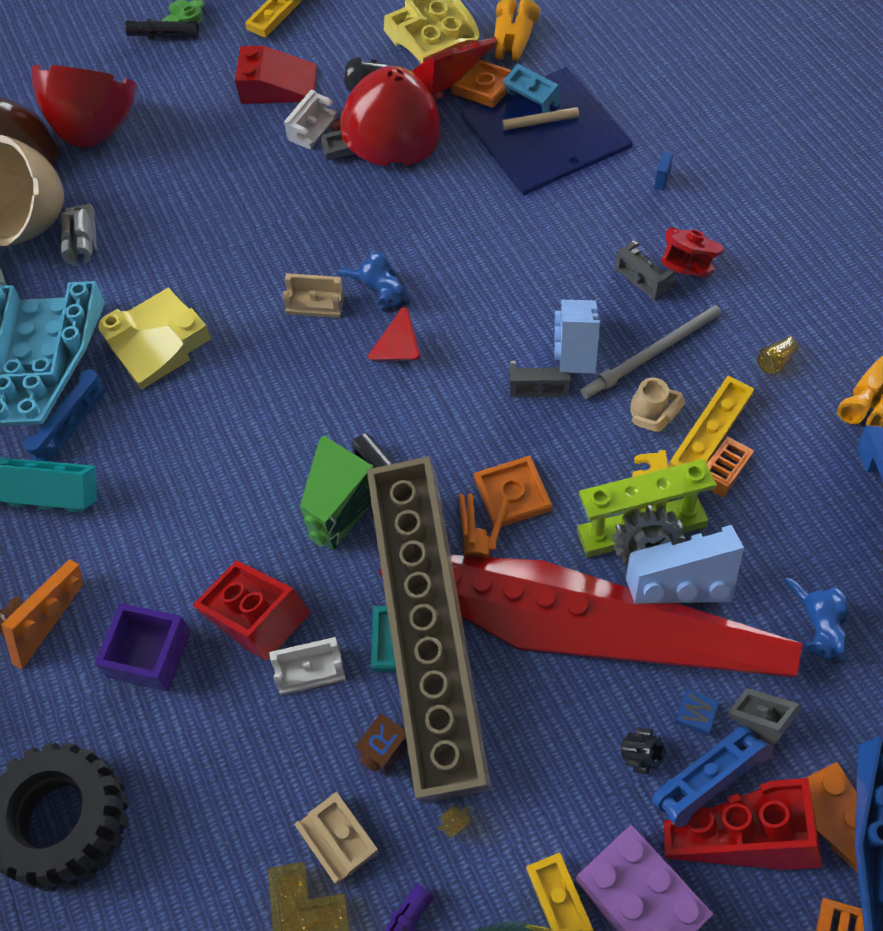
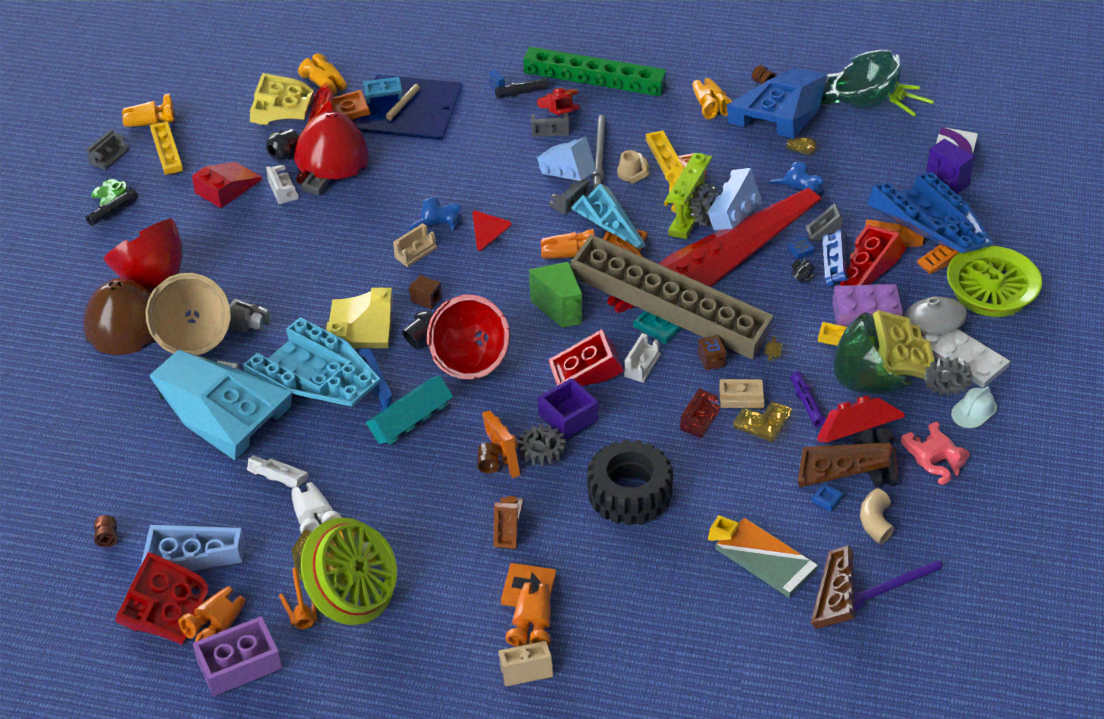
camera: 55 degrees left, 15 degrees down
clear yellow cone [757,336,799,374] -> none
none -> black piece [402,311,433,349]
none -> reddish brown brick [409,275,442,309]
none -> red piece [427,294,511,379]
none -> black pin [495,78,549,99]
none -> dark grey gear [518,424,566,466]
none -> green brick [523,47,666,97]
none -> orange piece [540,229,594,259]
none -> medium azure wedge [571,183,646,249]
none -> clear red hinge [680,388,720,438]

